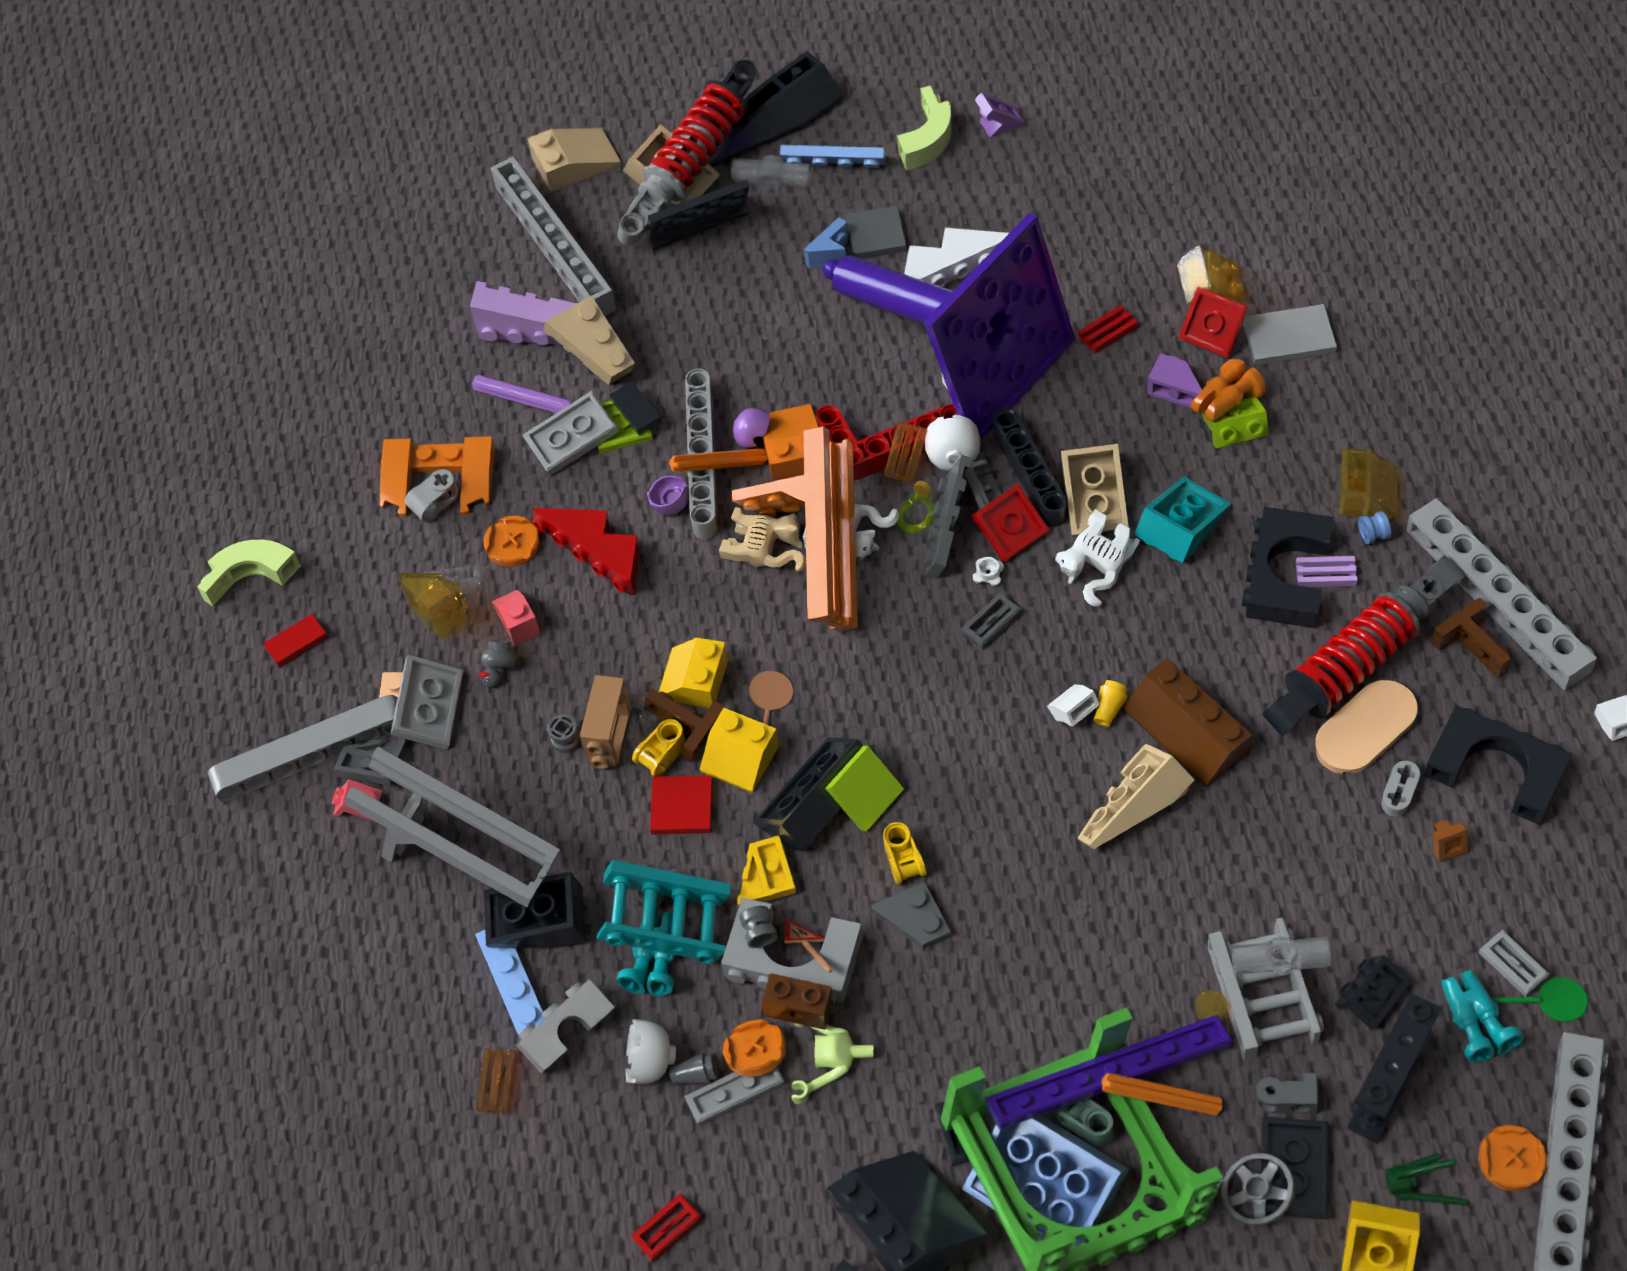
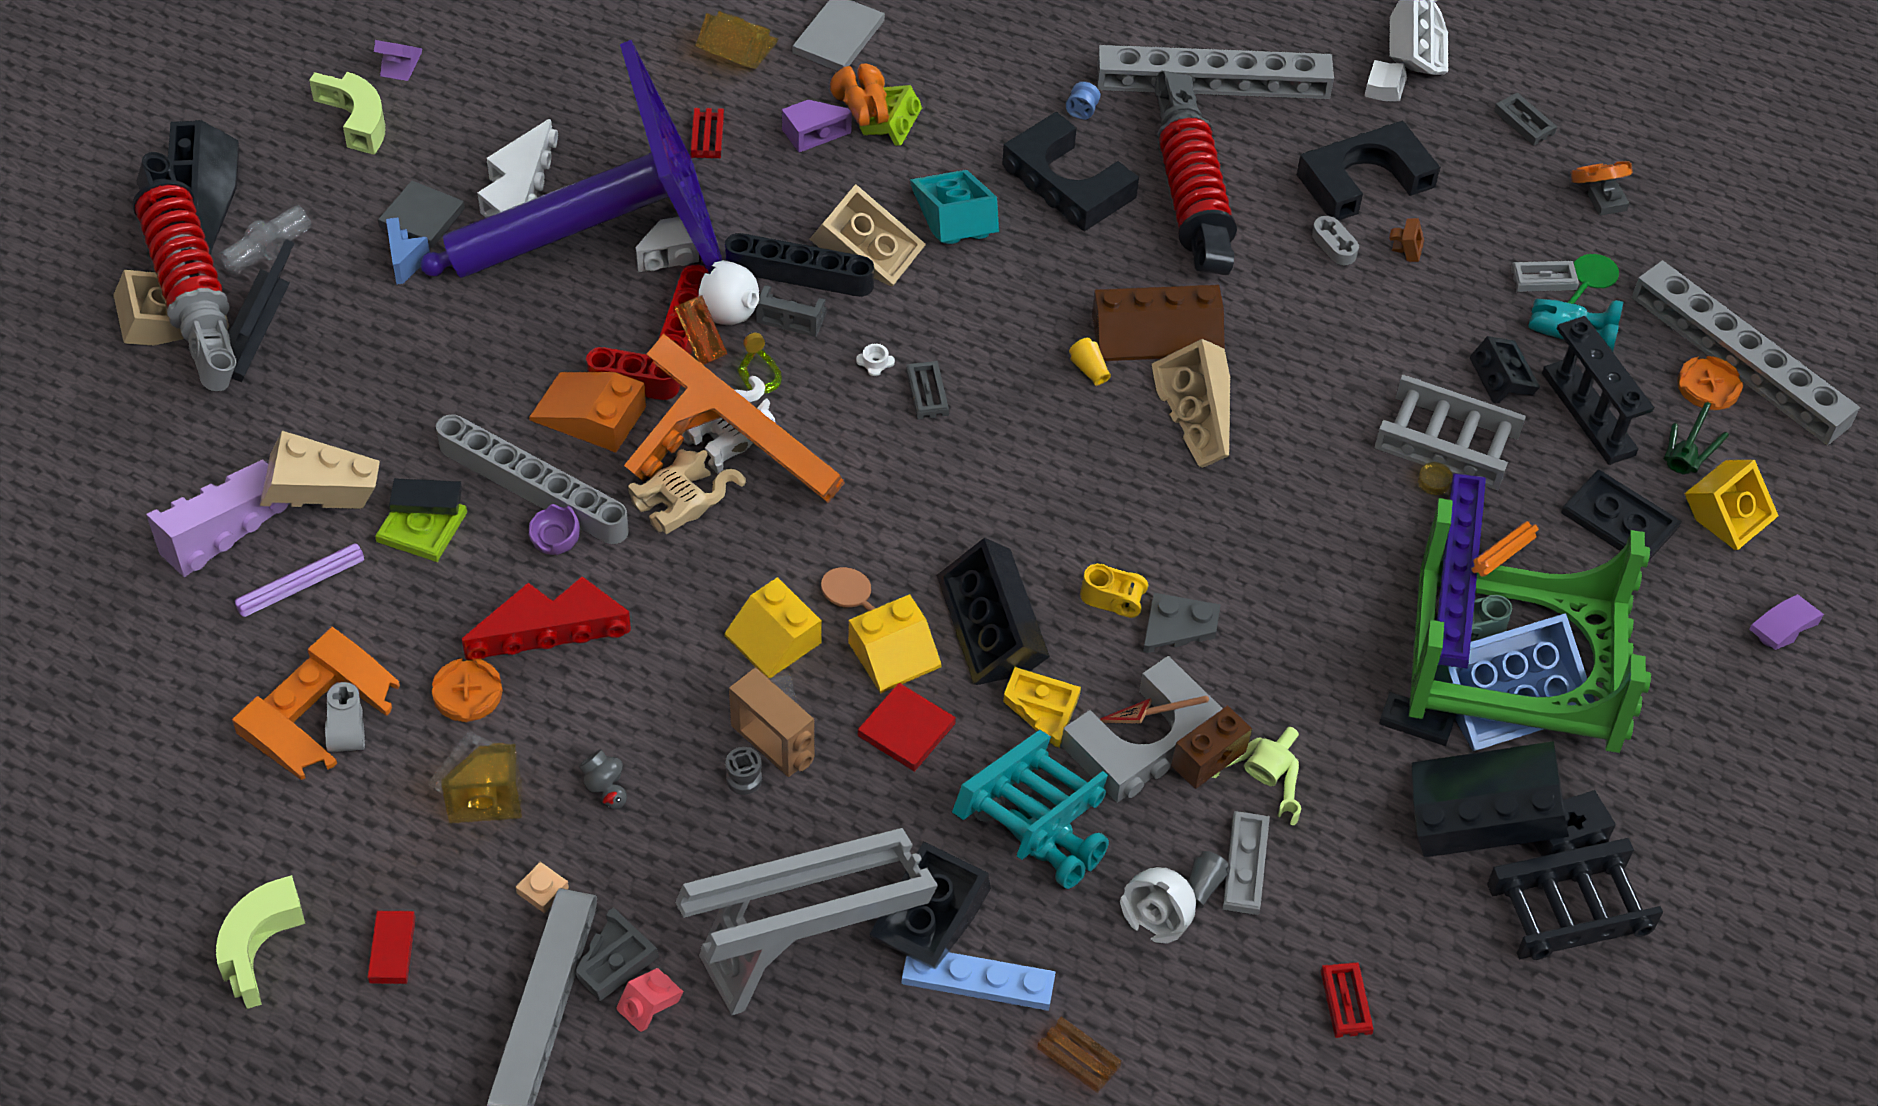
camera: 65 degrees left, 5 degrees down
light grey tile [390,654,463,749] -> none
light grey brick [491,157,616,316] -> none
coral slope [492,590,540,646] -> none
light grey arch [516,979,614,1073] -> none
light grey tile [523,391,619,476] -> none
tan slope [527,128,621,193] -> none
yellow piece [632,719,686,777] -> none
reddish brown bracket [644,688,724,762] -> none
orange axle [669,448,768,472] -> none
orange tile [723,1020,786,1077] -> none
medium lavender hair [733,407,770,449] -> none
dark grey wheel [739,906,778,949] -> none
light blue plate [780,145,886,168] -> none
lime tile [825,746,904,832] -> none
dark grey wing [924,455,972,579] -> none
red tile [971,484,1050,562] -> none
white piece [1047,684,1100,727] -> none
white animal [1055,510,1140,606] -> none
red tile [1178,286,1250,358] -> none
flat silver wheel [1222,1153,1295,1227] -> none
clear piece [1231,936,1331,976] -> none
dark grey leg [1255,1073,1318,1114] -> none
lavender tile [1295,556,1357,587] -> none
light nougat tile [1315,680,1417,774] -> none
clear yellow slope [1338,448,1398,518] -> none
reddish brown bracket [1431,597,1511,679] -> none

